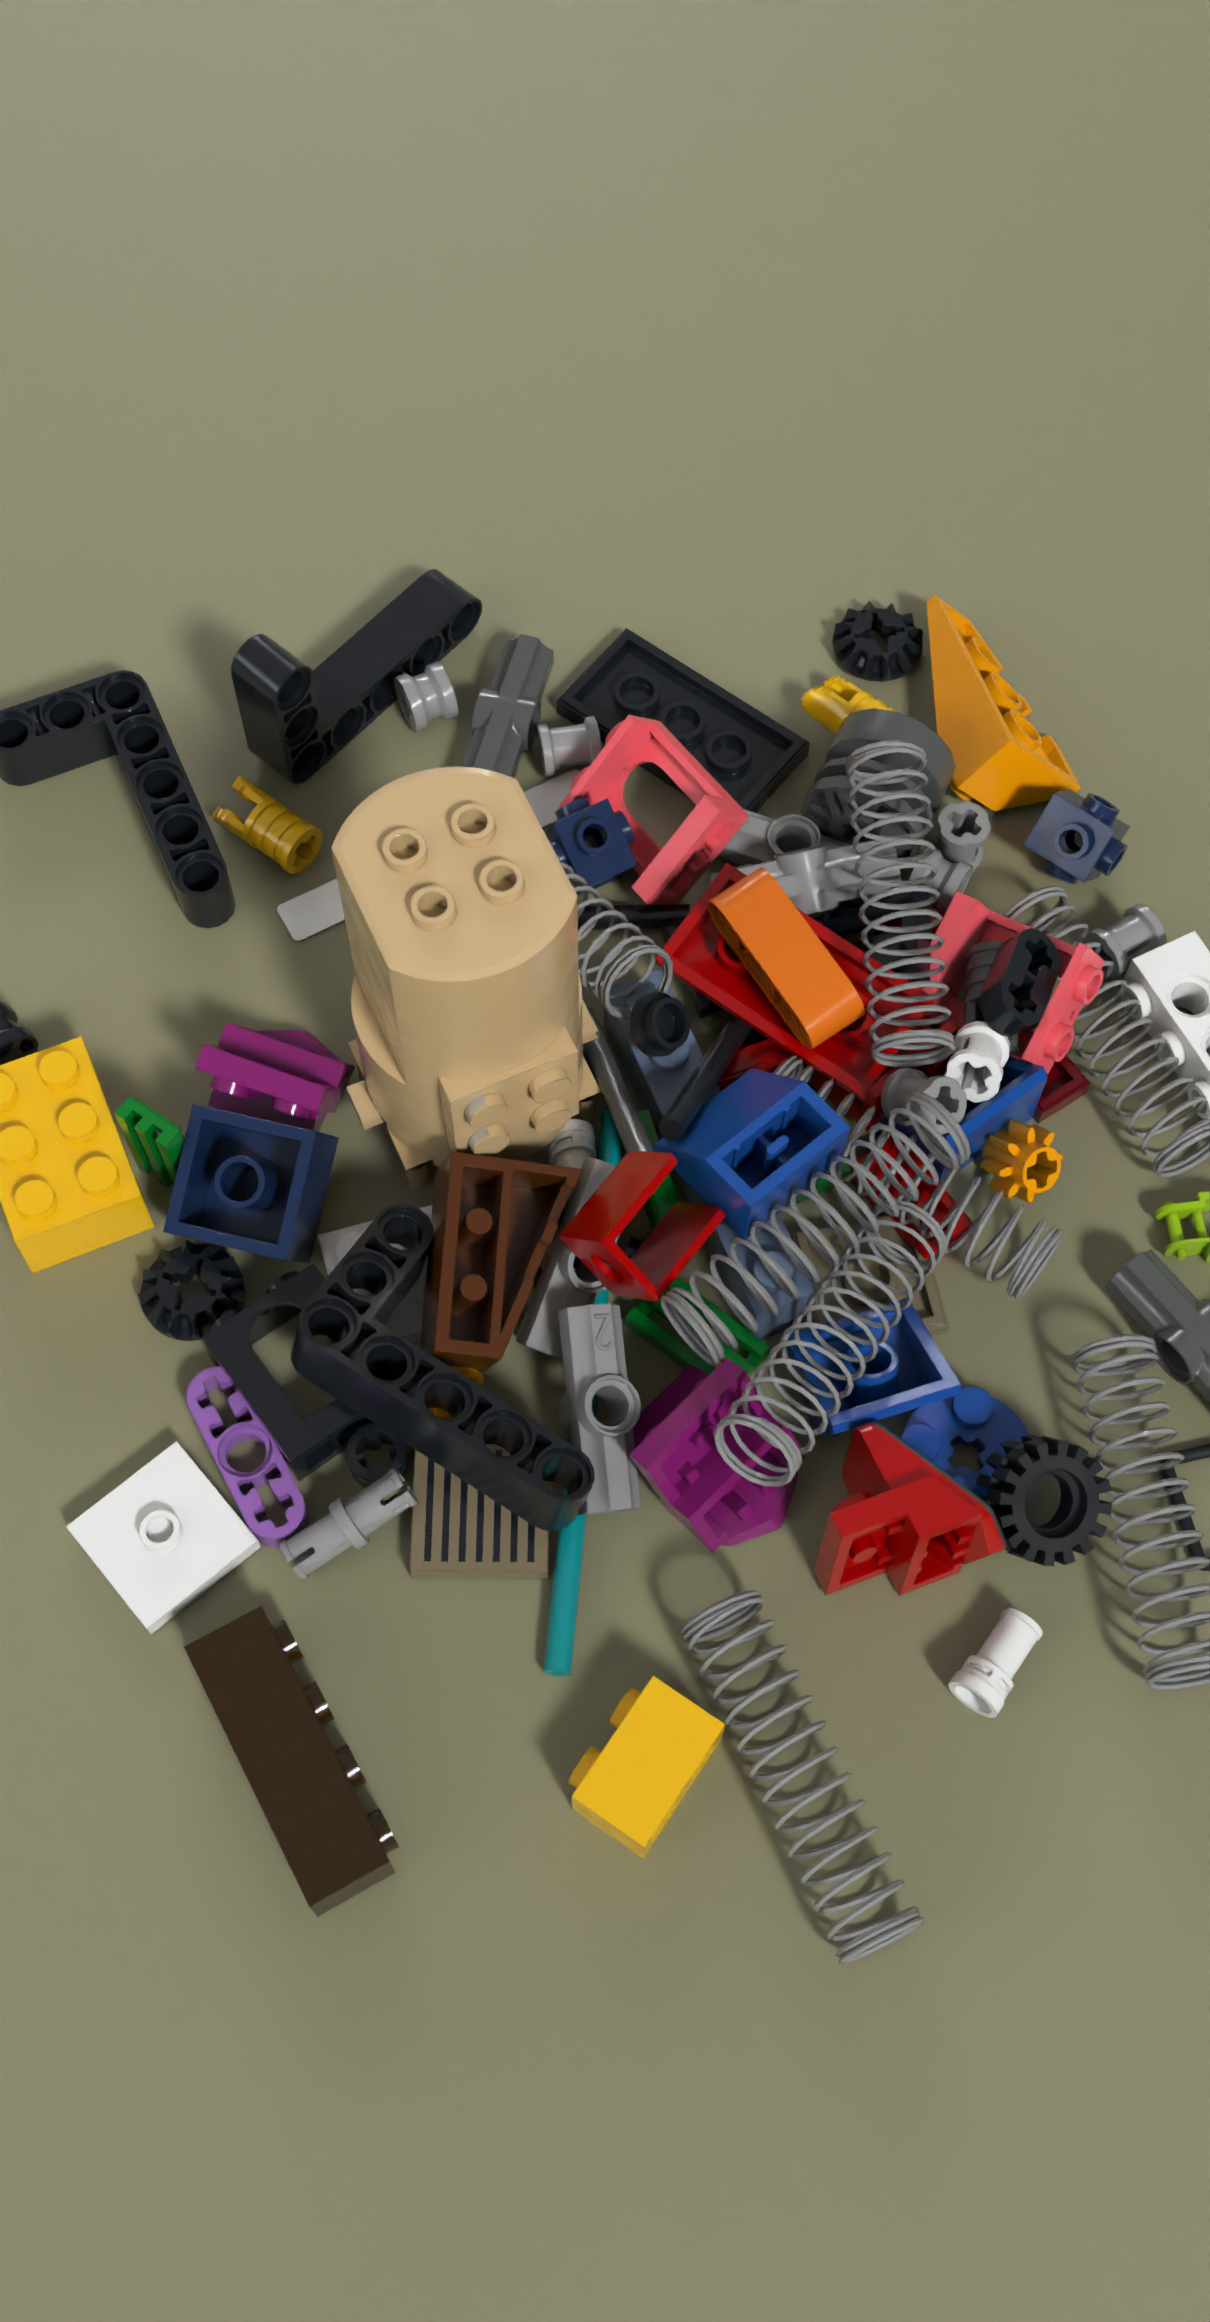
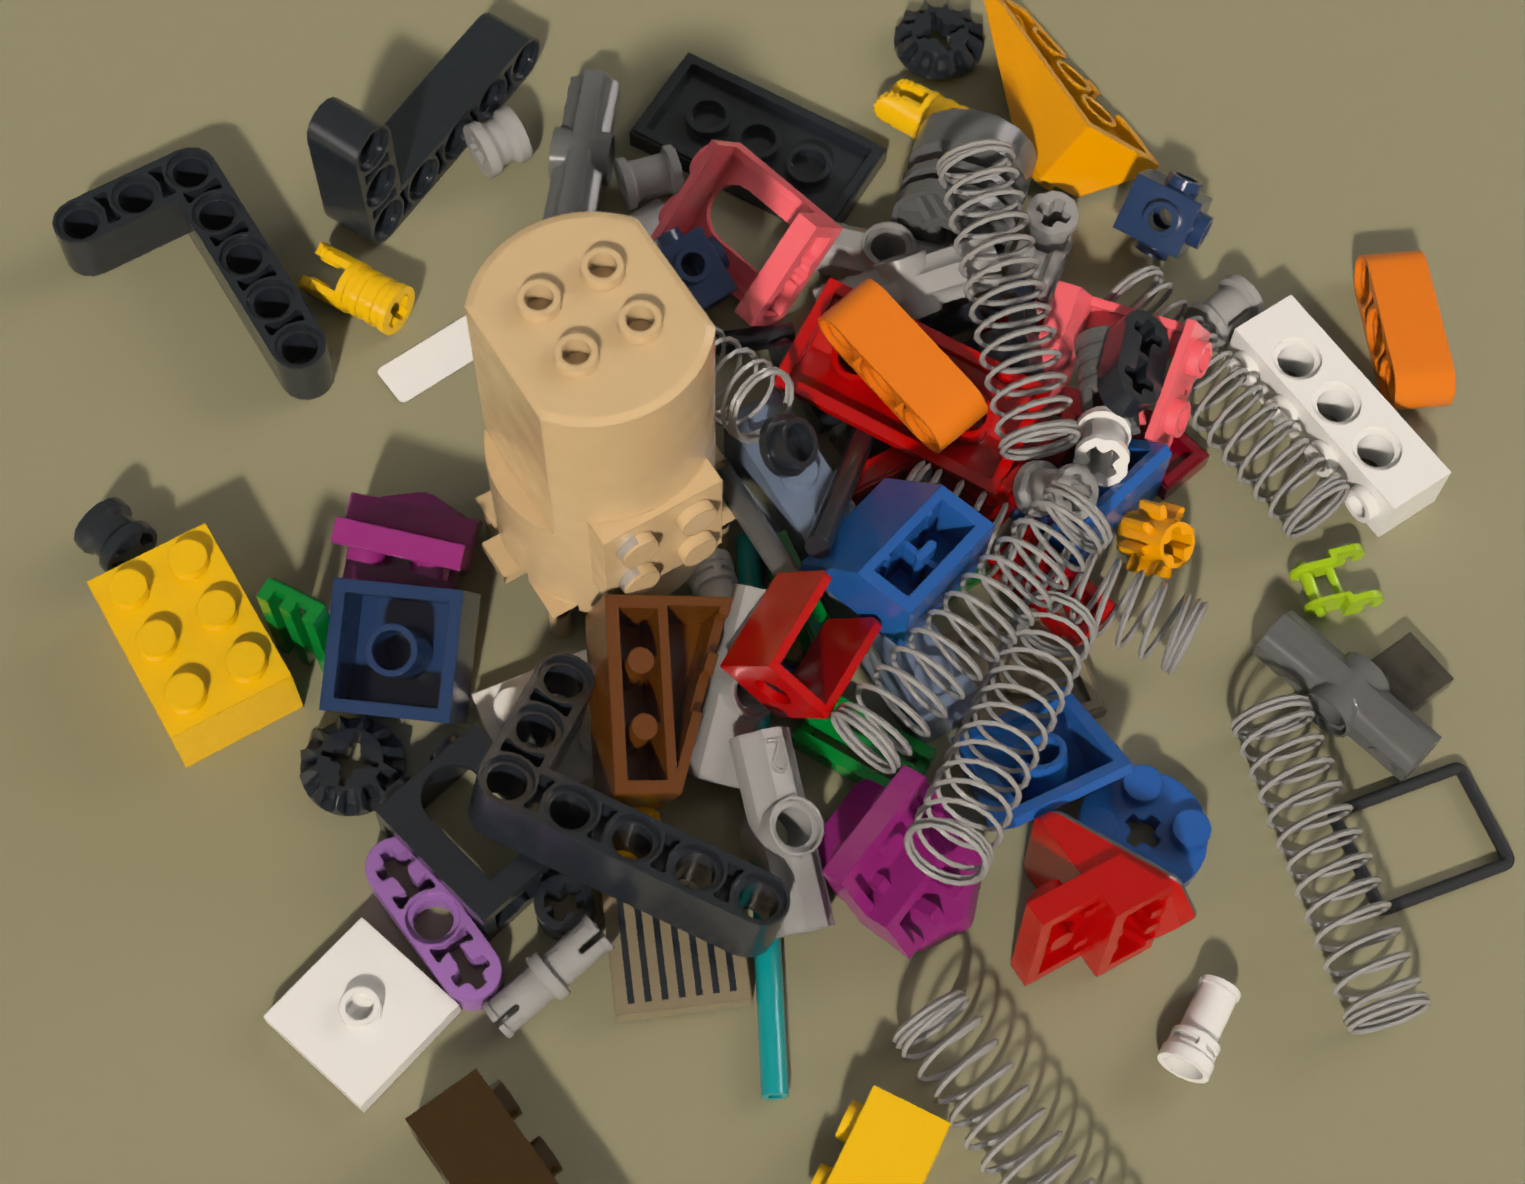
camera: 10 degrees left, 0 degrees up
black tyre [976,1435,1112,1566] -> none

